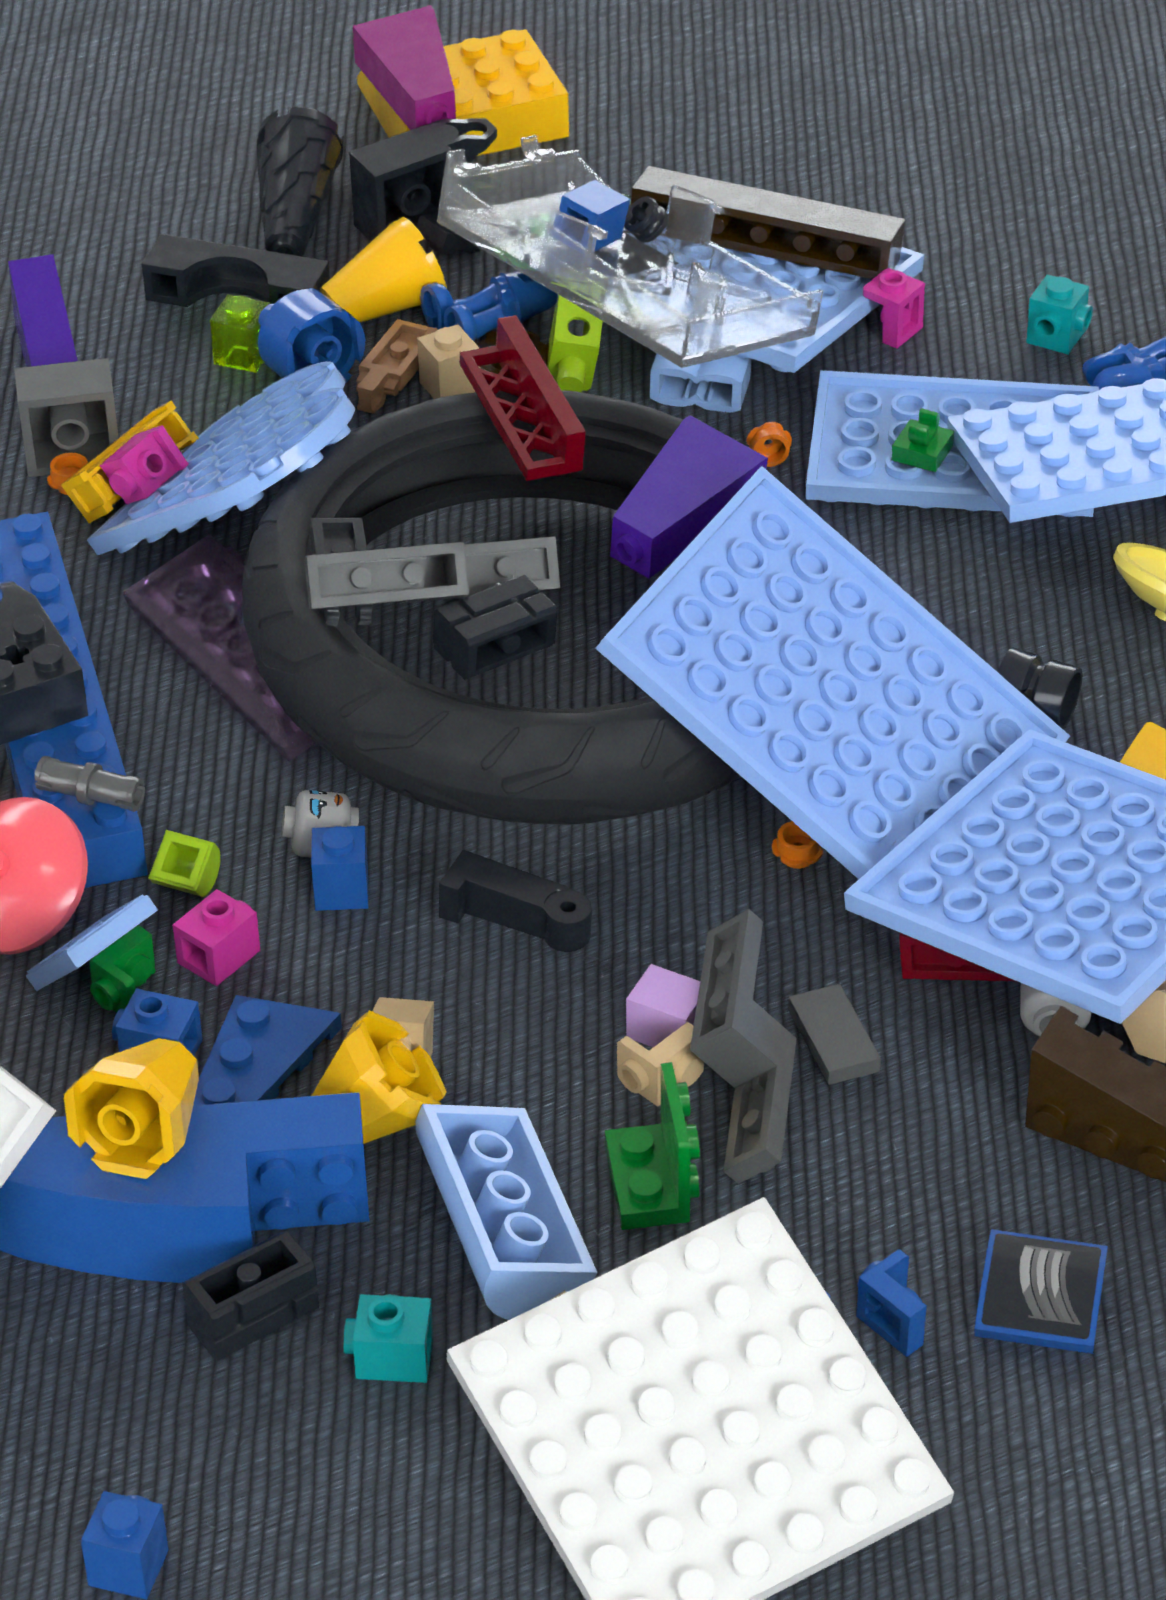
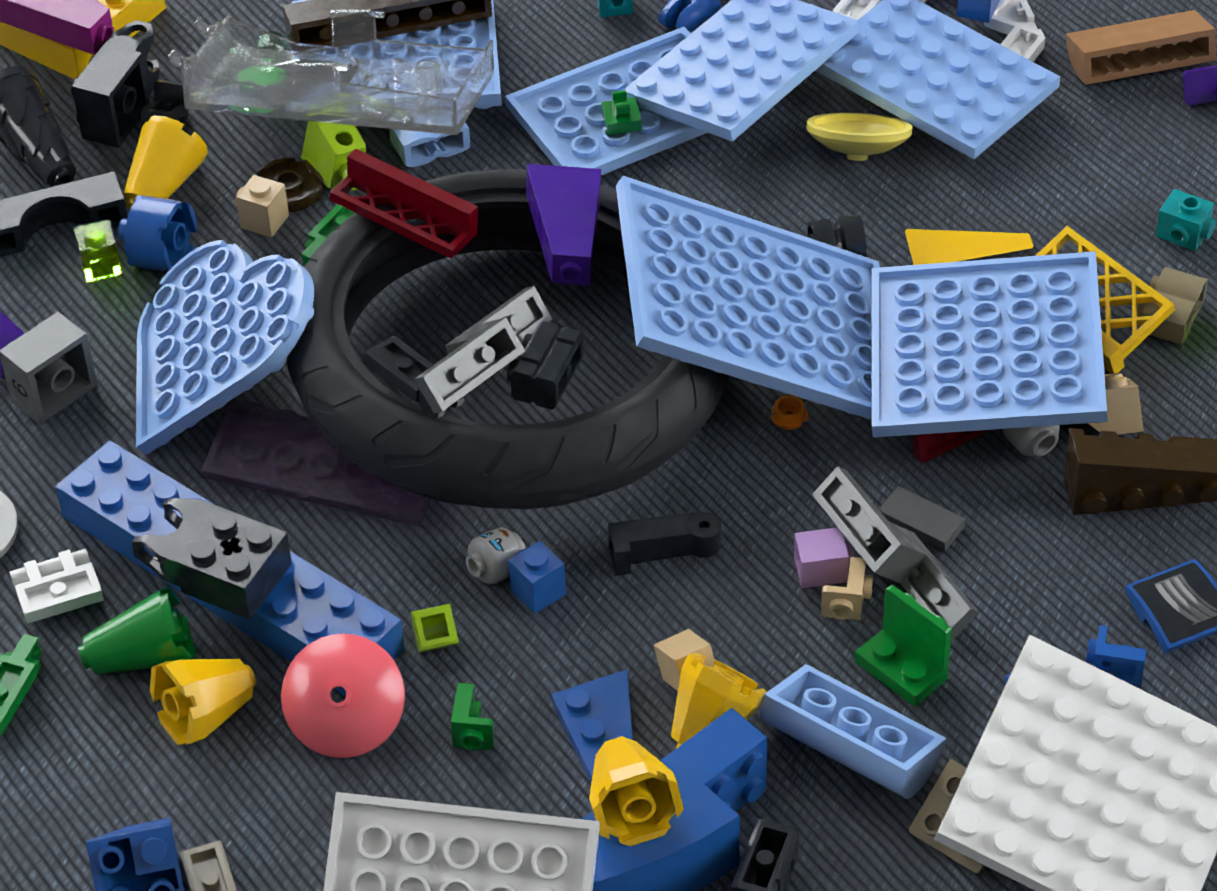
camera: 35 degrees left, 5 degrees up
light blue tile [26,894,158,991] -> none
dark grey pin [34,756,145,812] -> none
orange plate [47,453,88,495] -> none
yellow container [61,401,199,523] -> none
dark pink brick [100,425,189,504] -> none
blue brick [112,988,203,1056] -> none
dark pink brick [173,889,260,987] -> none
teal brick [344,1294,434,1383] -> none
medium nougat hinge [356,319,439,414] -> none
blue piece [420,267,558,341] -> none
blue brick [553,180,630,254] -> none
black bush [624,196,669,243] -> none
orange plate [746,422,792,467] -> none
dark pink bracket [863,268,925,349] -> none

